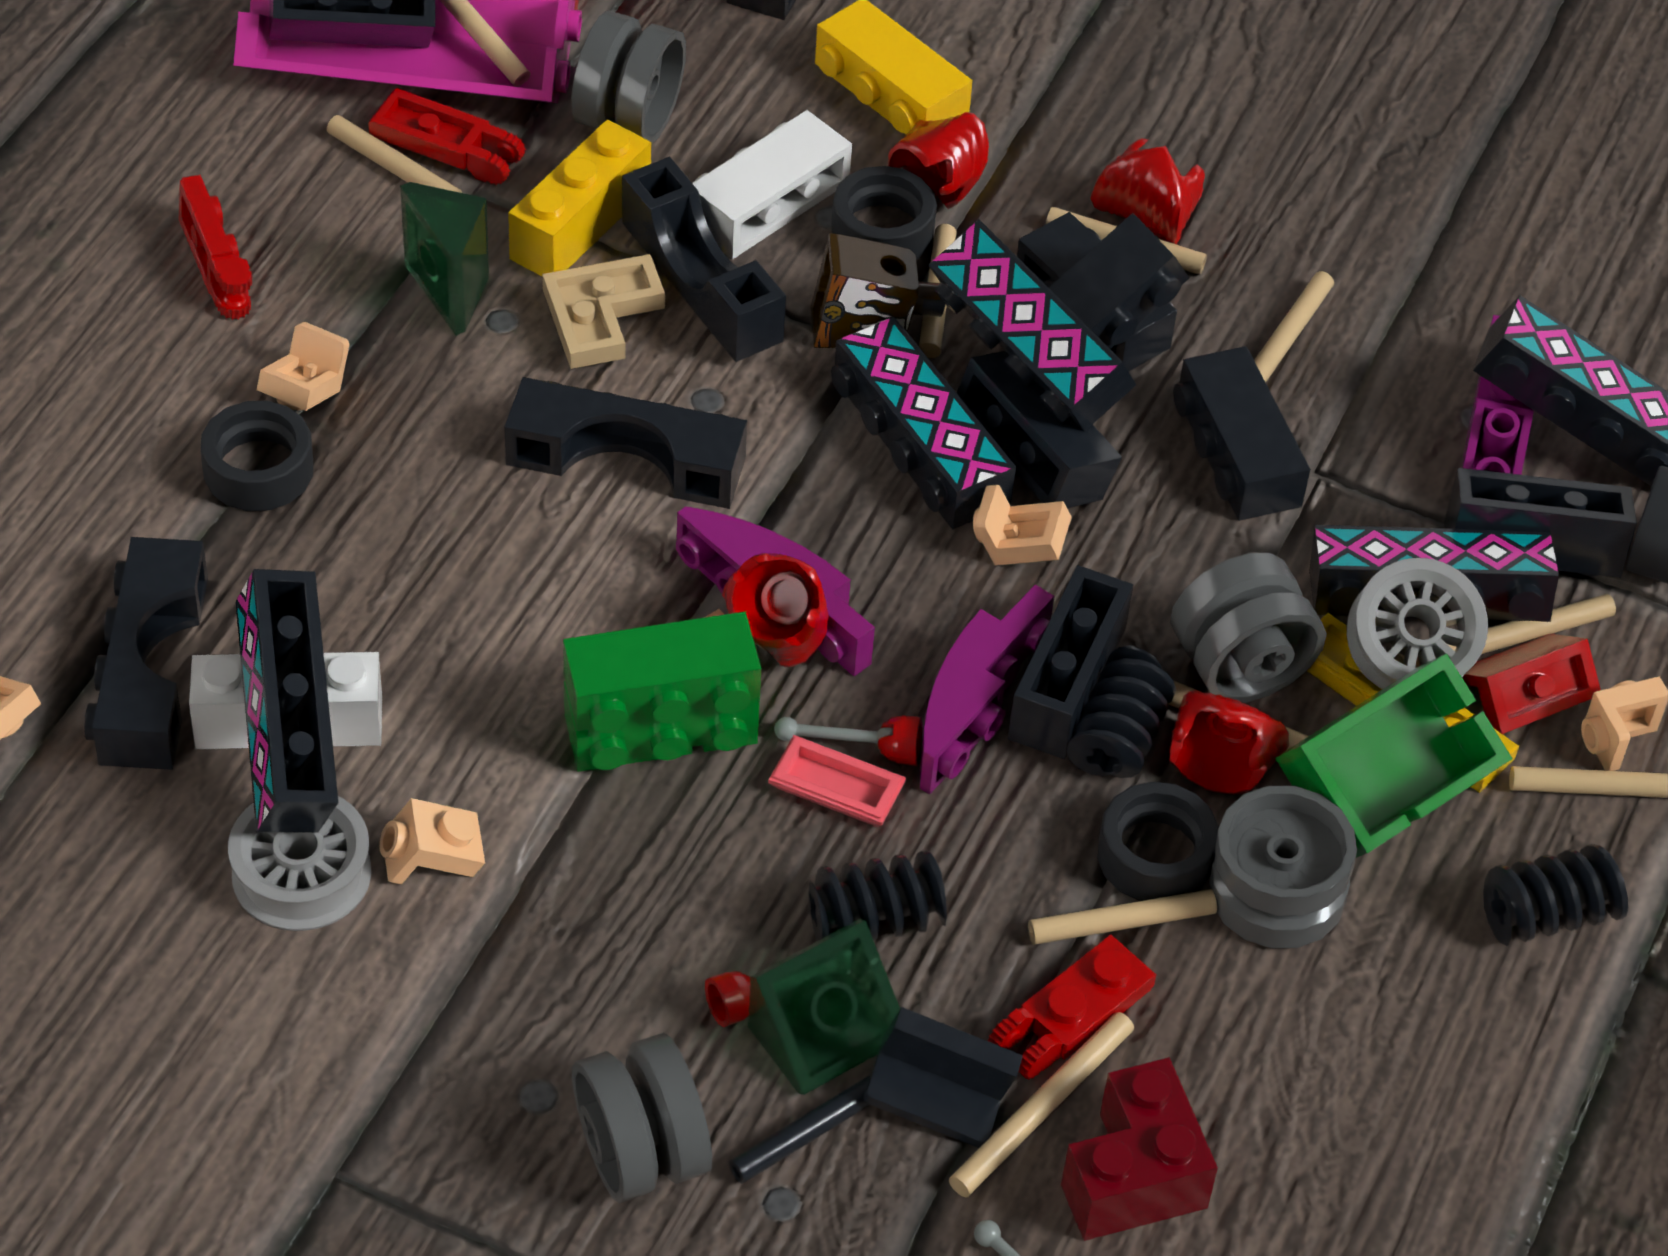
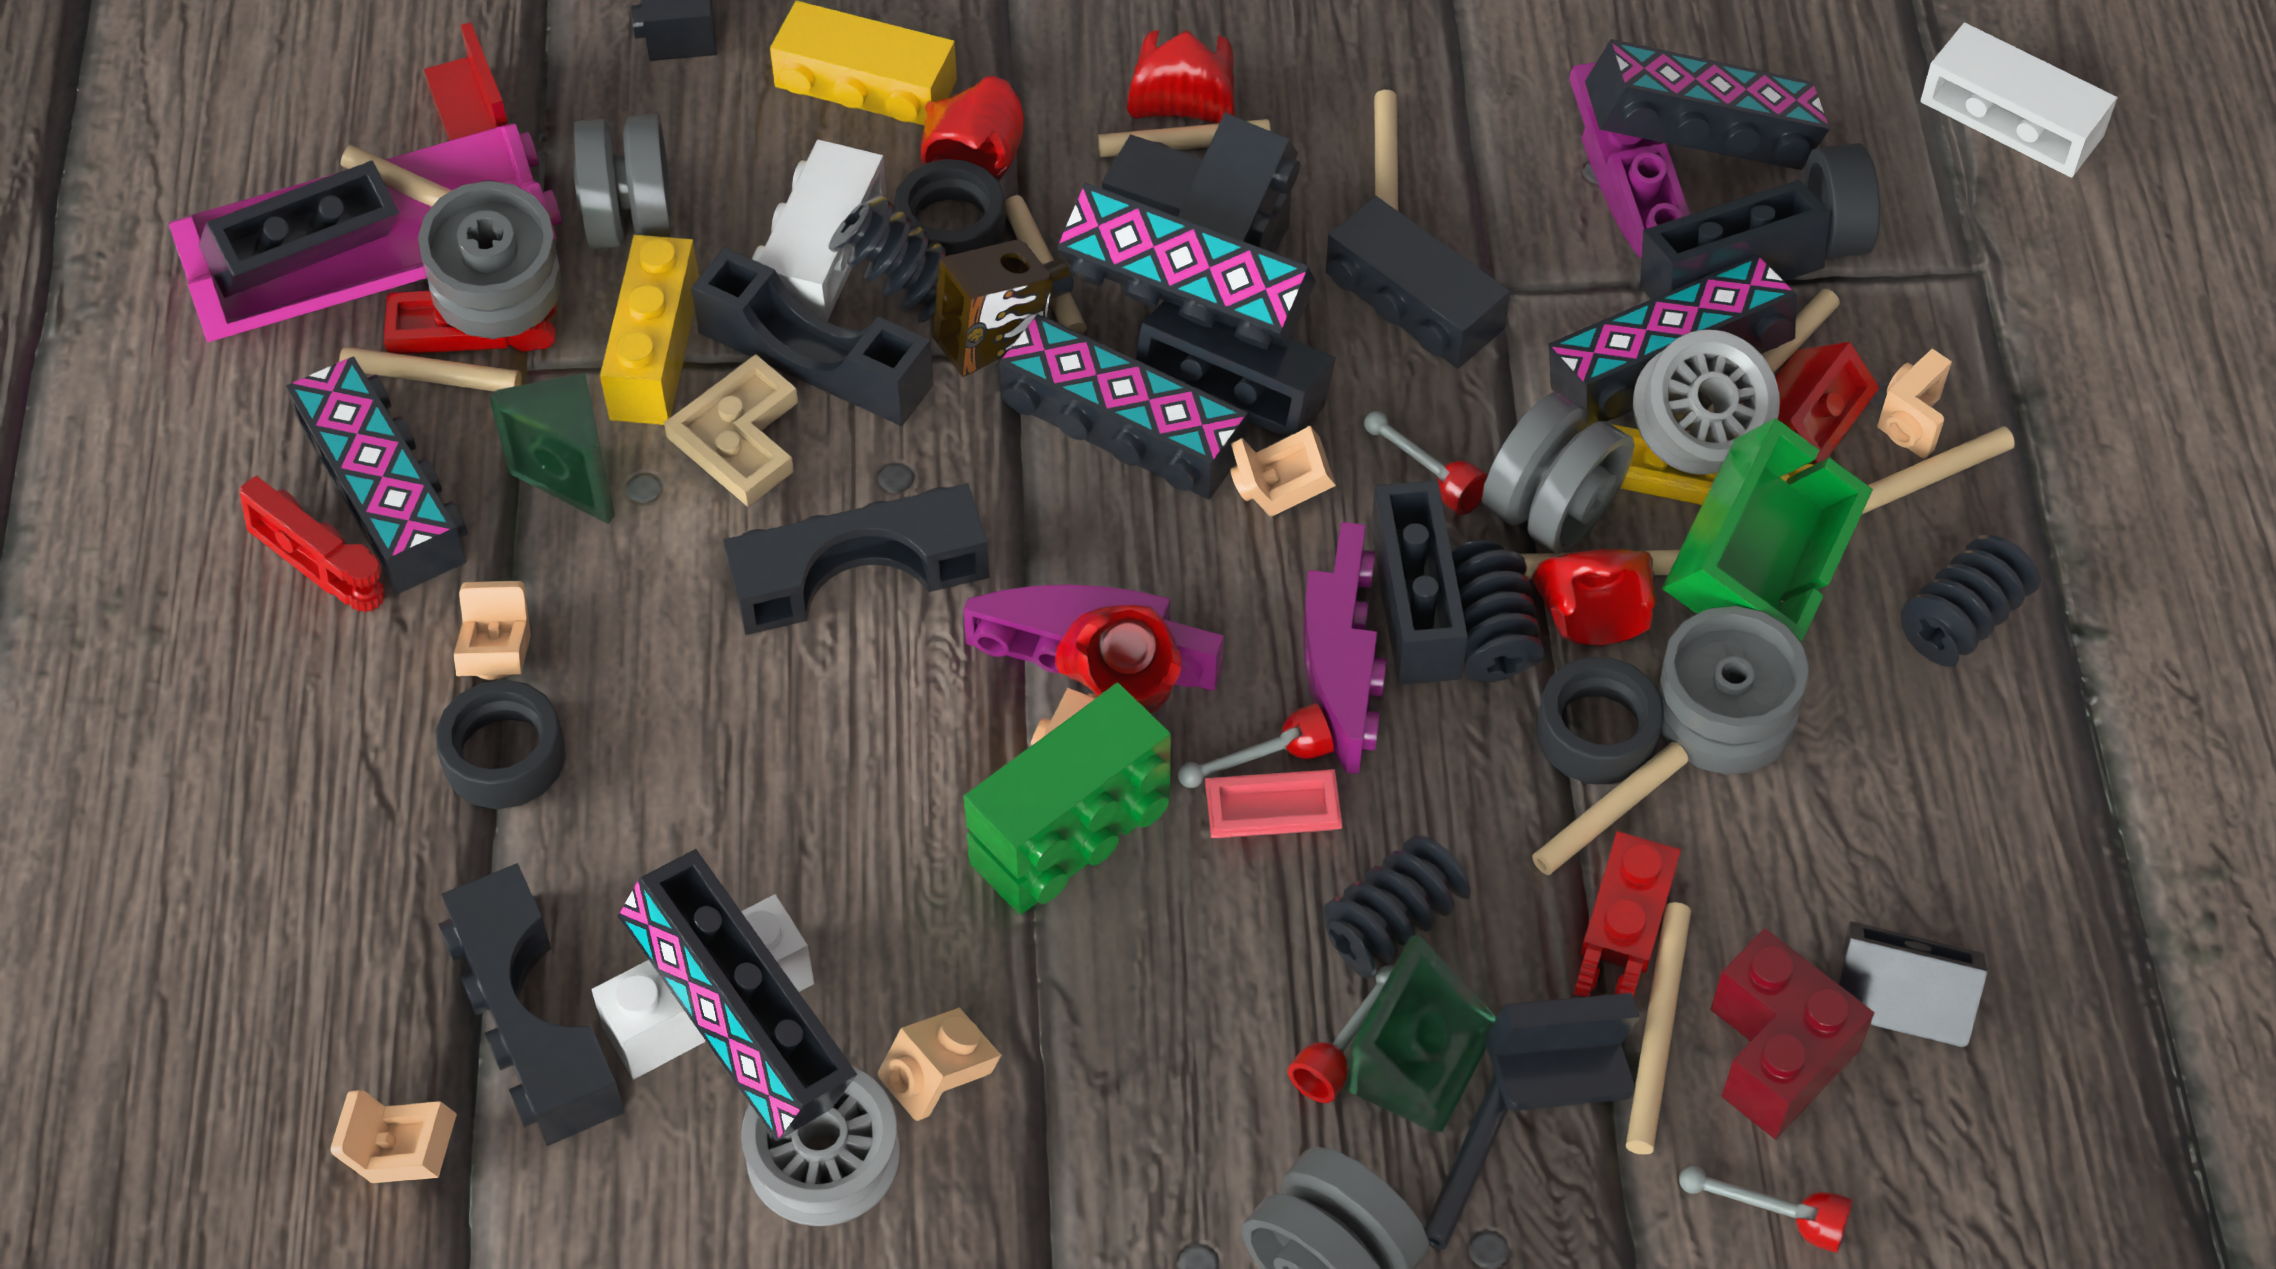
camera: 25 degrees left, 5 degrees up
none -> black brick [286,356,468,594]
none -> dark grey wheel [418,181,562,339]
none -> black piece [828,197,946,323]
none -> hinge [1364,411,1488,516]
none -> panel [1838,921,1988,1047]

